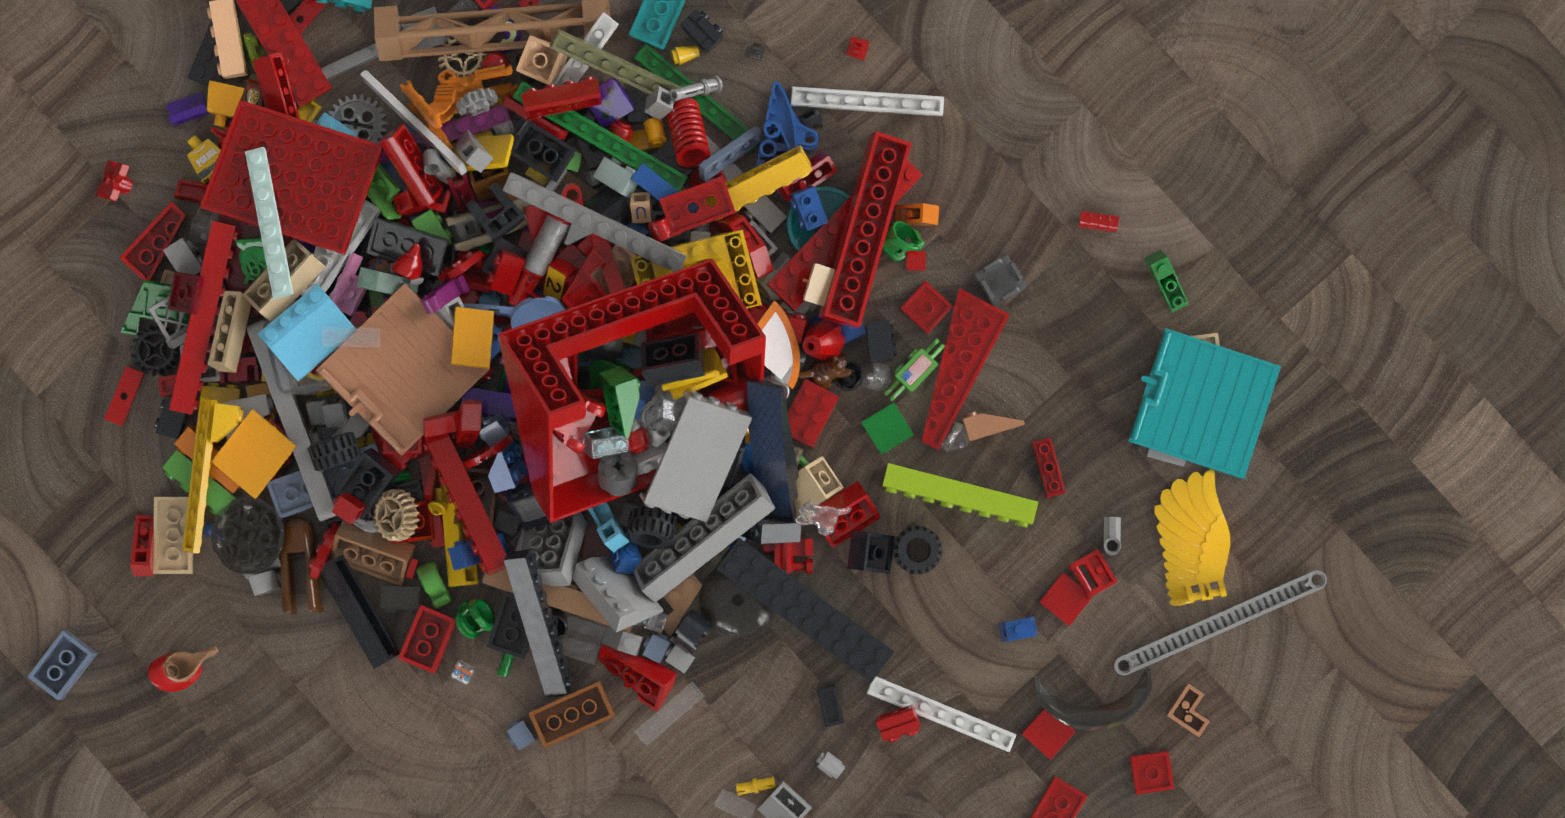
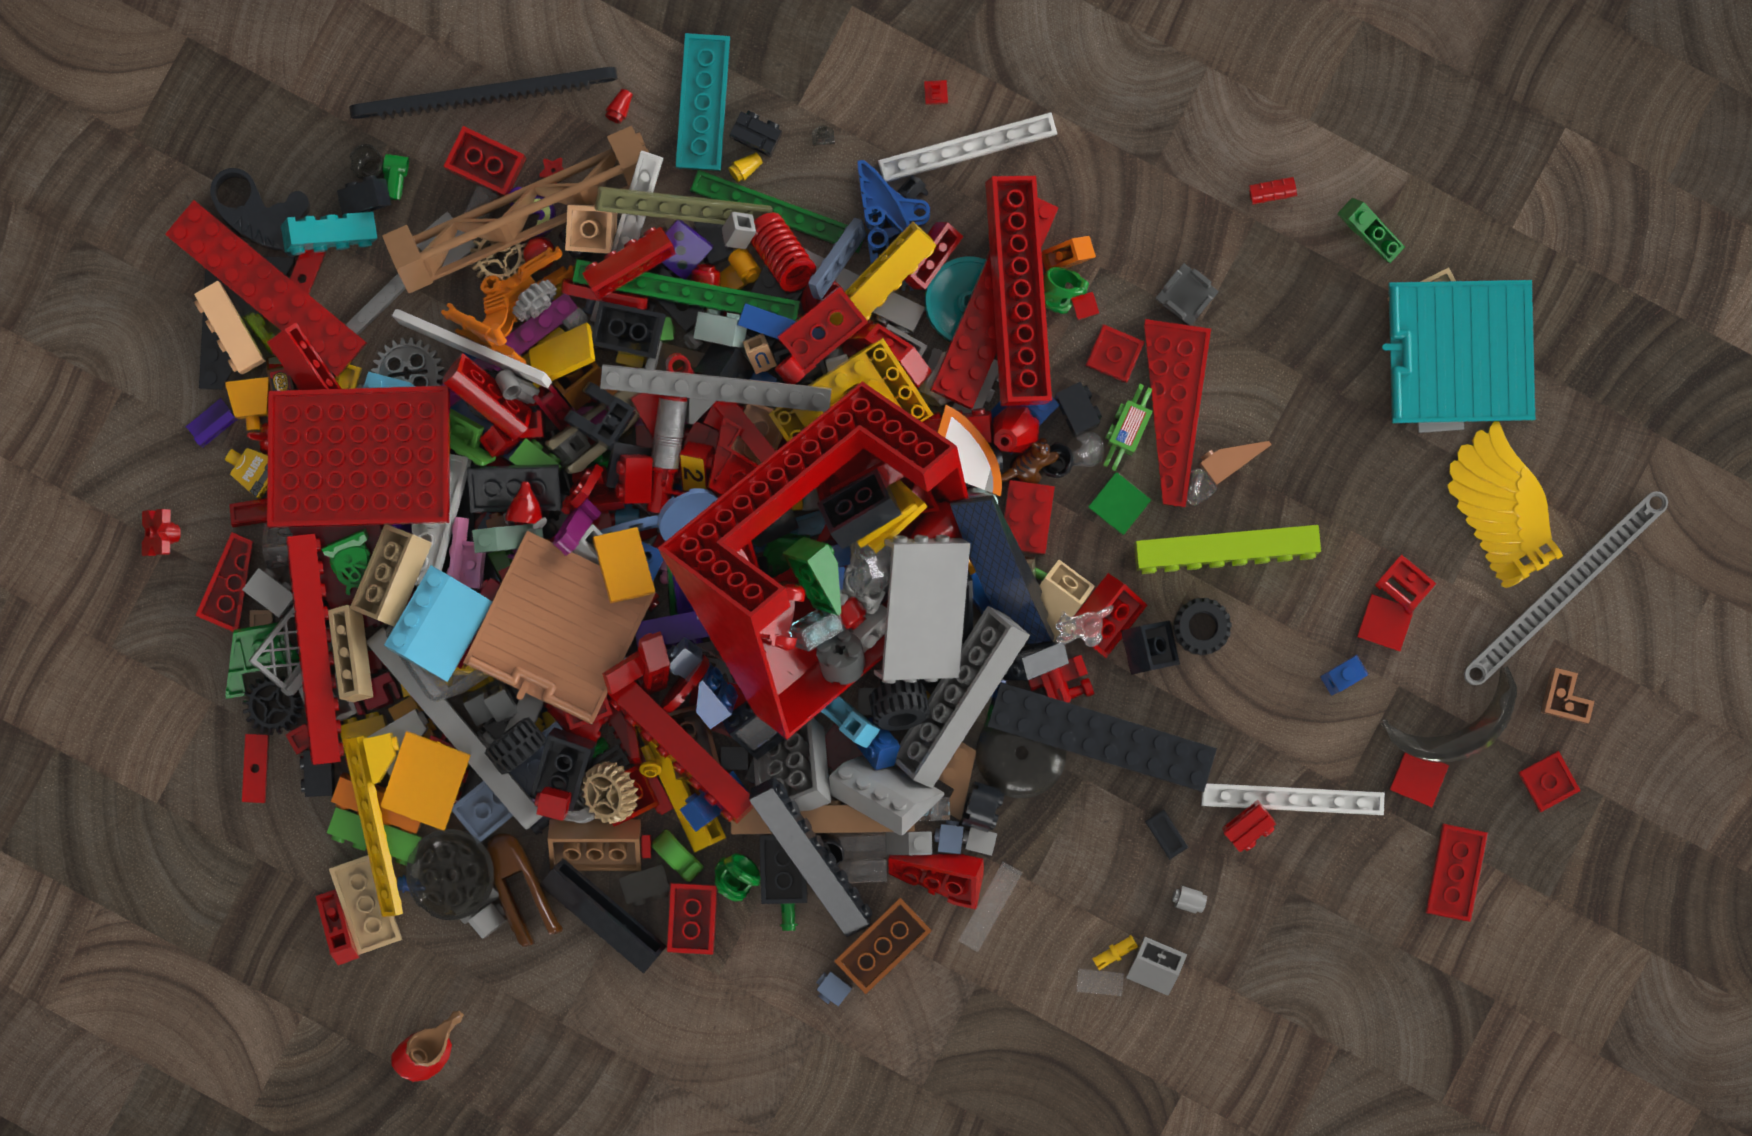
camera: 20 degrees left, 0 degrees up
sand blue brick [28,630,98,700] -> none
dark red tile [168,271,204,315] -> none
light aqua plate [245,147,294,299] -> none
red plate [309,523,340,579] -> none
clear plate [321,327,380,348] -> none
clear tile [450,659,477,685] -> none
light grey slope [455,129,493,173] -> none
light grey pin [670,75,723,101] -> none
blue brick [789,185,828,231] -> none
tan panel [802,263,835,307] -> none
red tile [1032,437,1066,498] -> none
light grey piece [1103,517,1121,556] -> none

